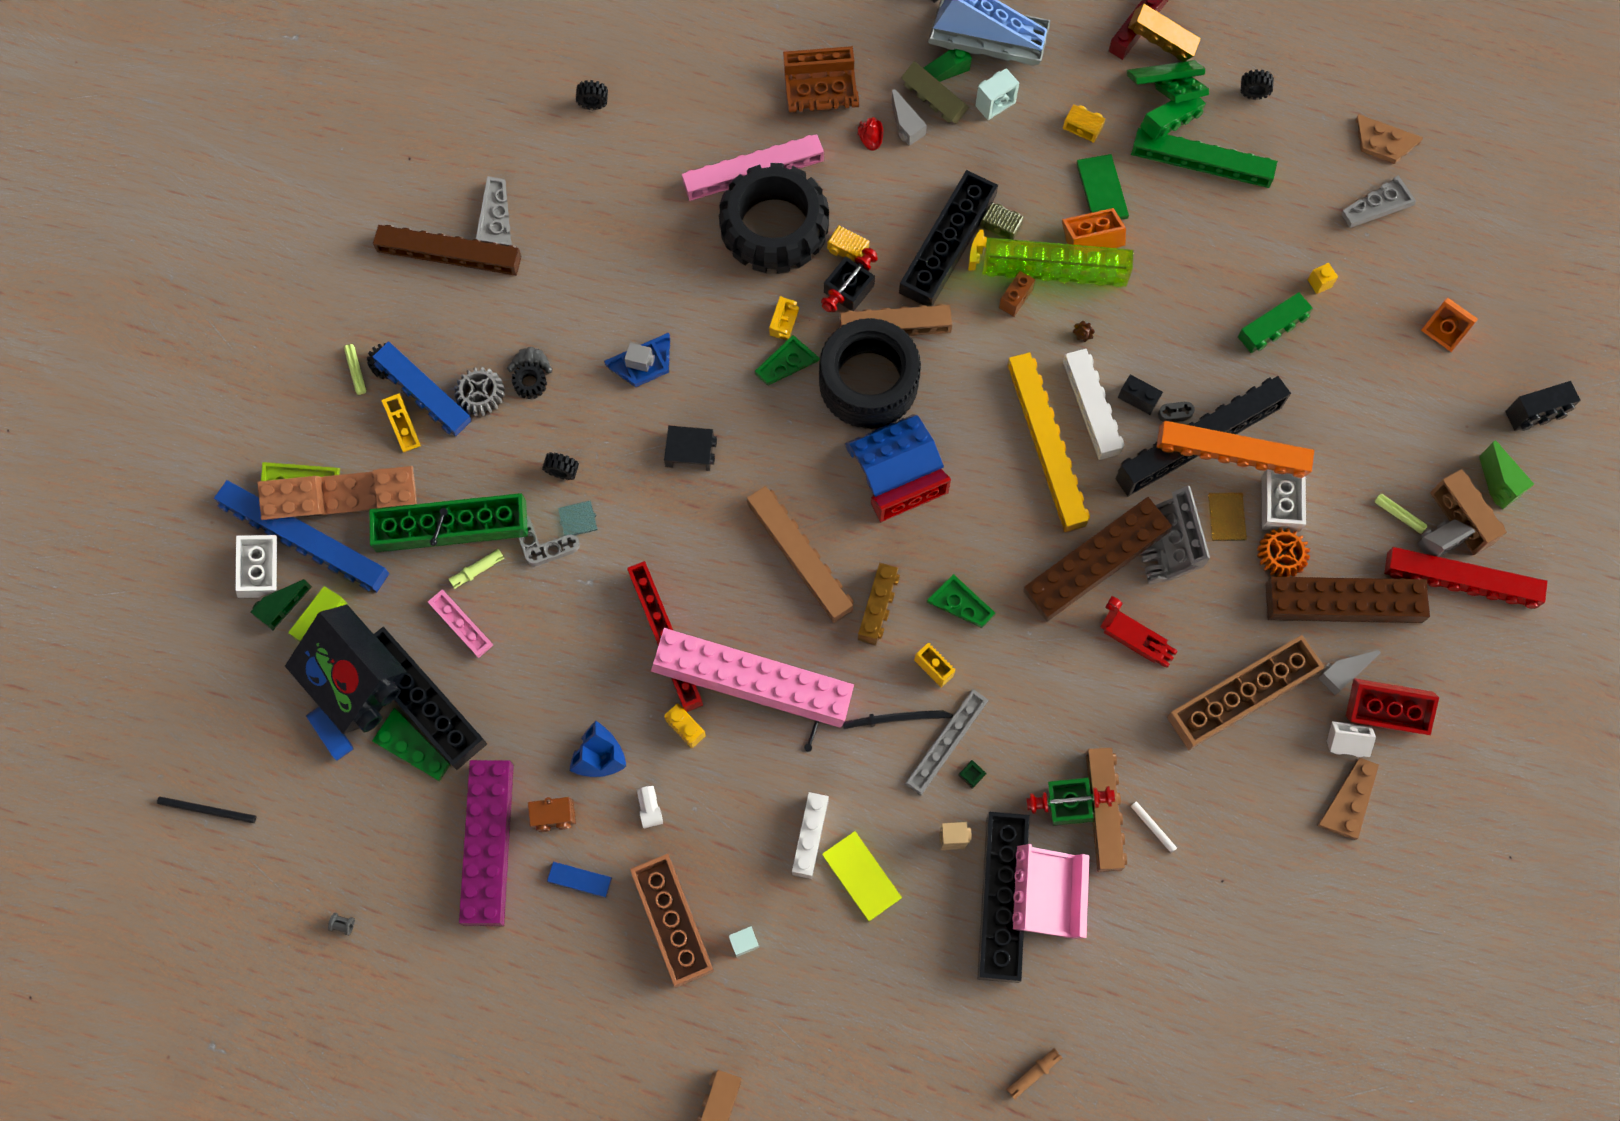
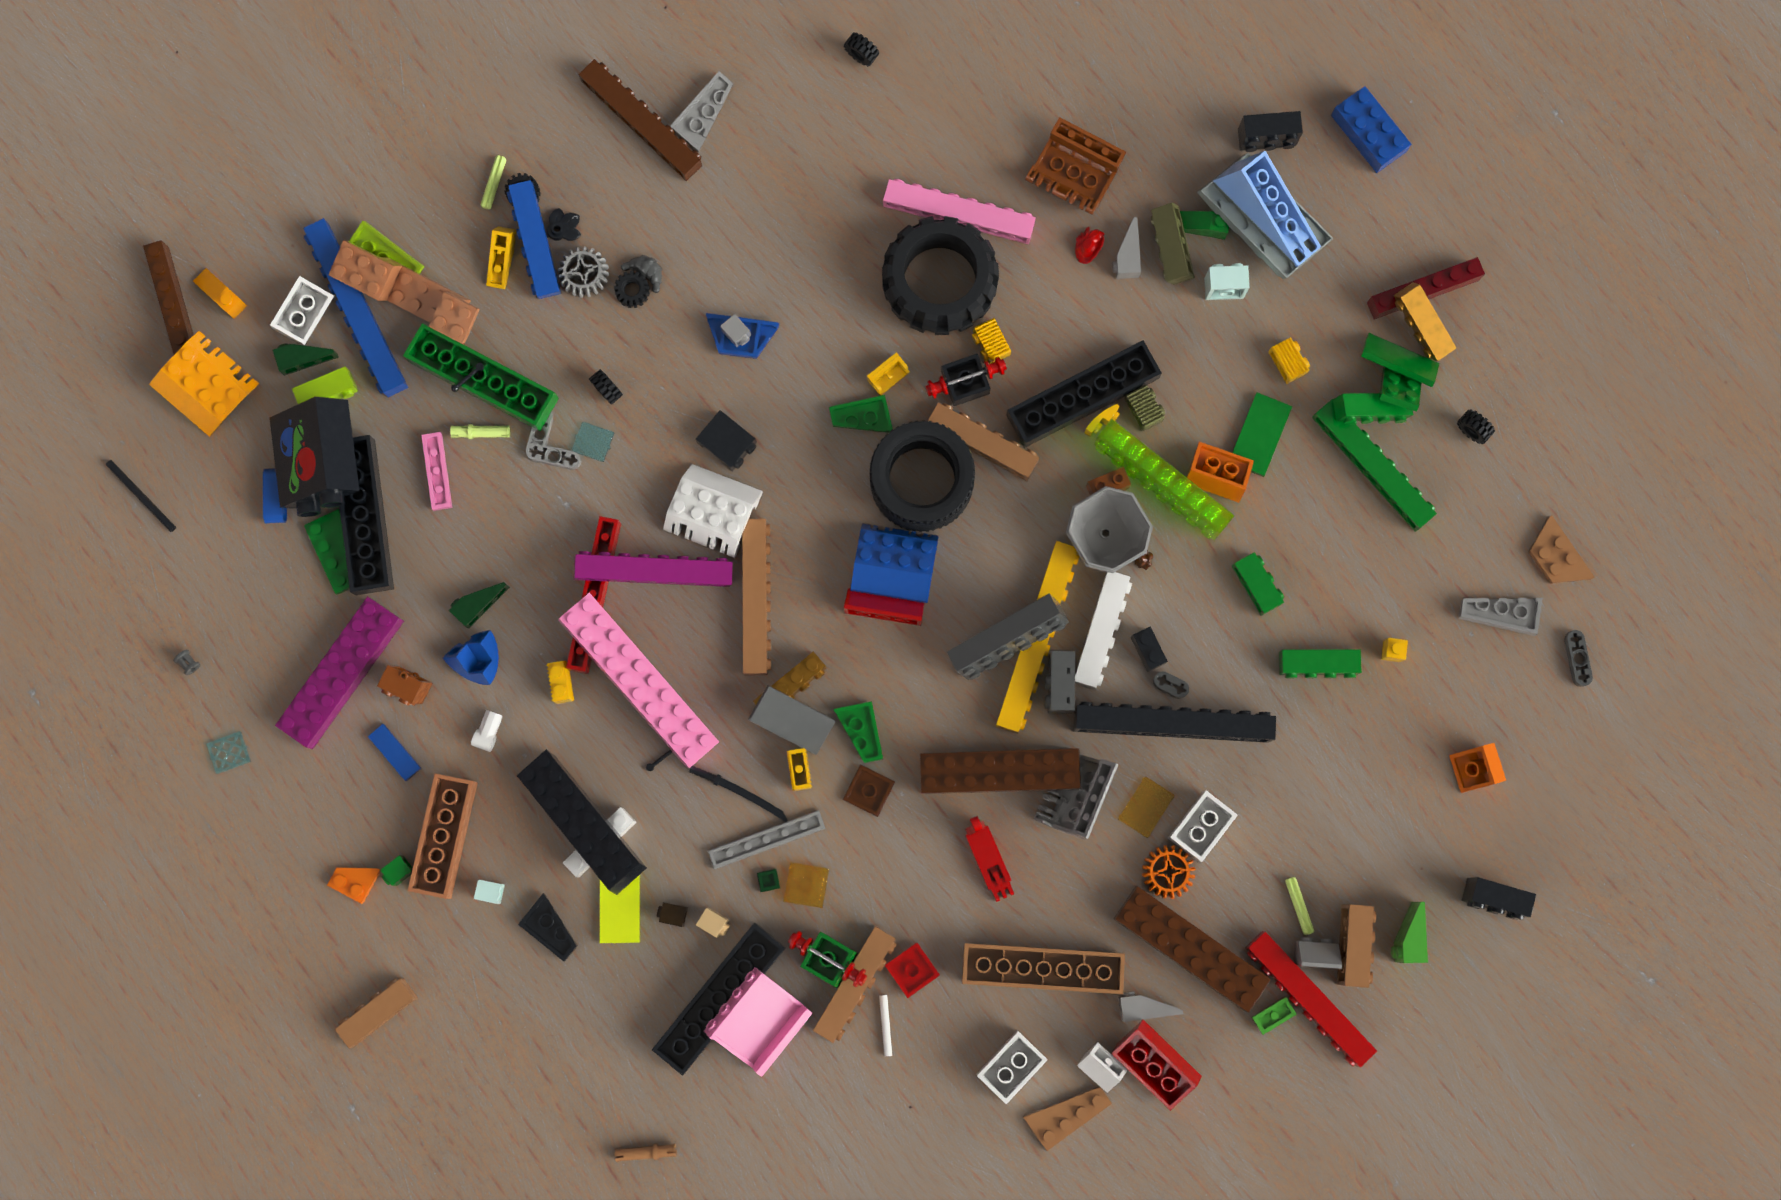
camera: 35 degrees right, 10 degrees up
orange brick [1156,421,1314,478] -> none
none -> reddish brown brick [143,240,194,354]
none -> light orange slope [149,331,259,437]
none -> light orange slope [193,268,247,319]
none -> clear light blue window [207,731,251,774]
none -> orange wing [327,868,381,904]
none -> green brick [380,855,413,886]
none -> dark green slope [448,582,510,629]
none -> black brick [517,749,647,895]
none -> black wing [518,893,578,962]
none -> black plate [547,208,581,241]
none -> magenta brick [573,551,733,587]
none -> dark brown brick [657,902,688,927]
none -> white slope [663,464,763,558]
none -> dark grey tile [749,685,835,755]
none -> clear yellow plate [784,862,829,908]
none -> reddish brown tile [843,764,895,817]
none -> red plate [885,943,940,998]
none -> dark grey brick [947,593,1069,680]
none -> white brick [976,1030,1048,1104]
none -> dark grey piece [1045,651,1075,714]
none -> light grey rock [1066,486,1153,573]
none -> green brick [1232,552,1284,616]
none -> bright green plate [1251,997,1297,1035]
none -> dark grey beam [1564,630,1593,687]

